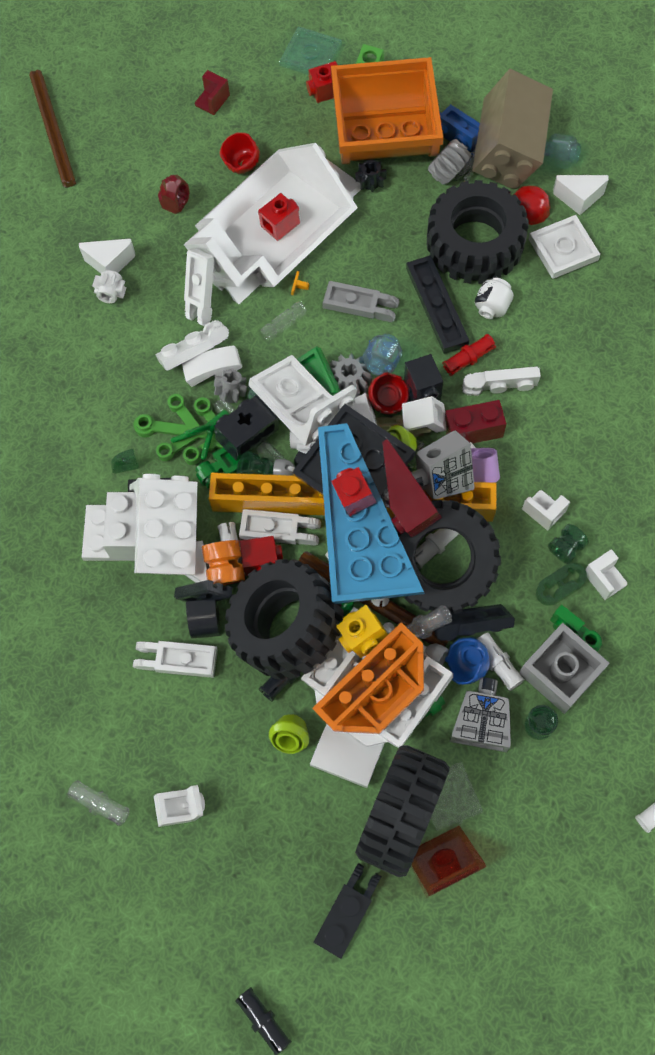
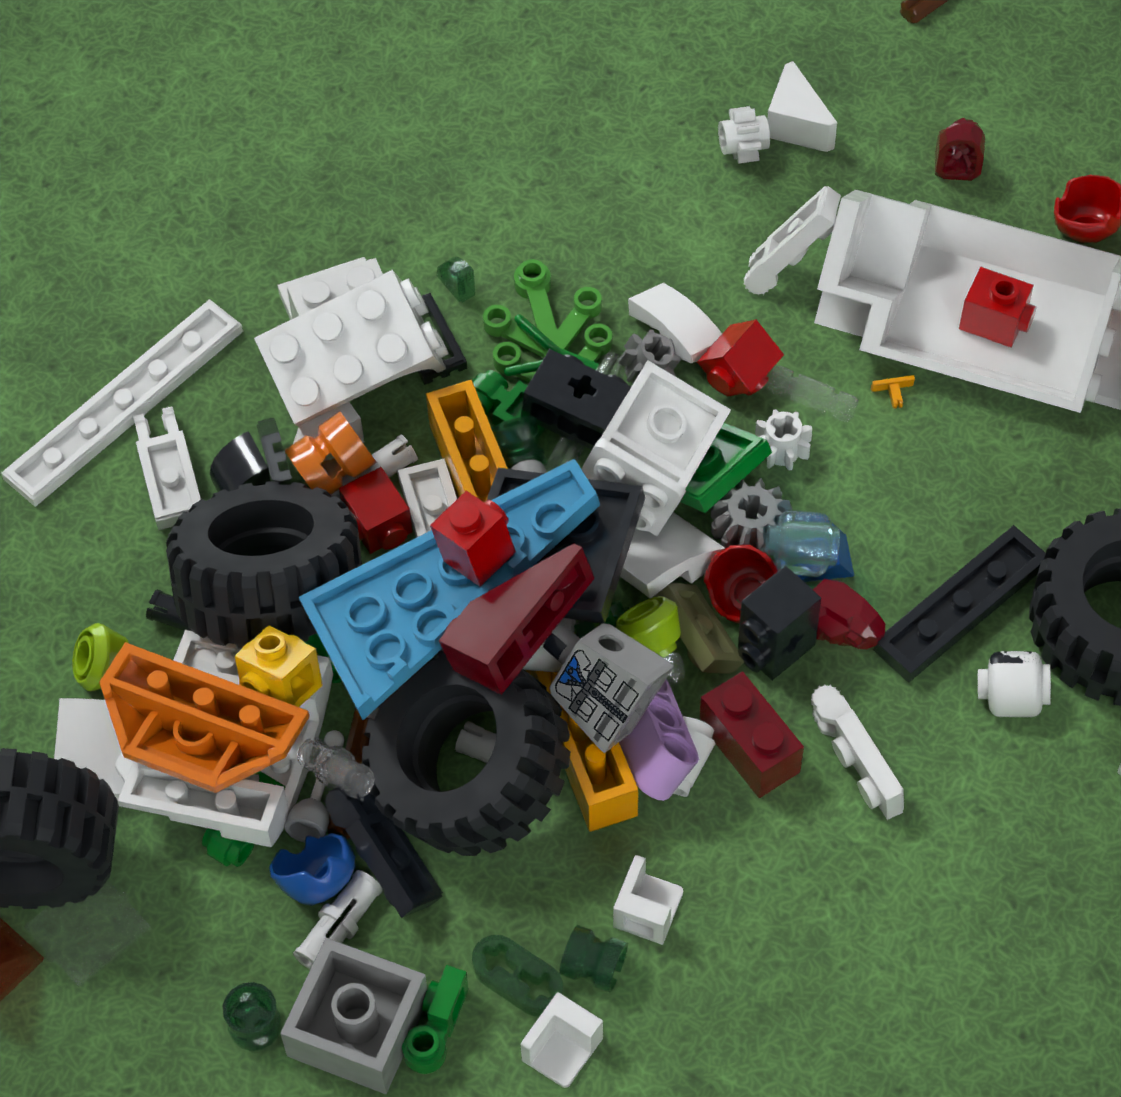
camera: 65 degrees right, 10 degrees down
white hinge [155,320,229,371] -> none
light grey hinge [322,281,399,322] -> none
white panel [402,396,446,432] -> none
red pin [442,334,496,376] -> none
torso [450,678,511,752] -> none
none -> white tile [1,299,243,507]
none -> red brick [697,319,784,397]
none -> white gear [755,409,812,471]
none -> dark red rock [812,579,886,650]

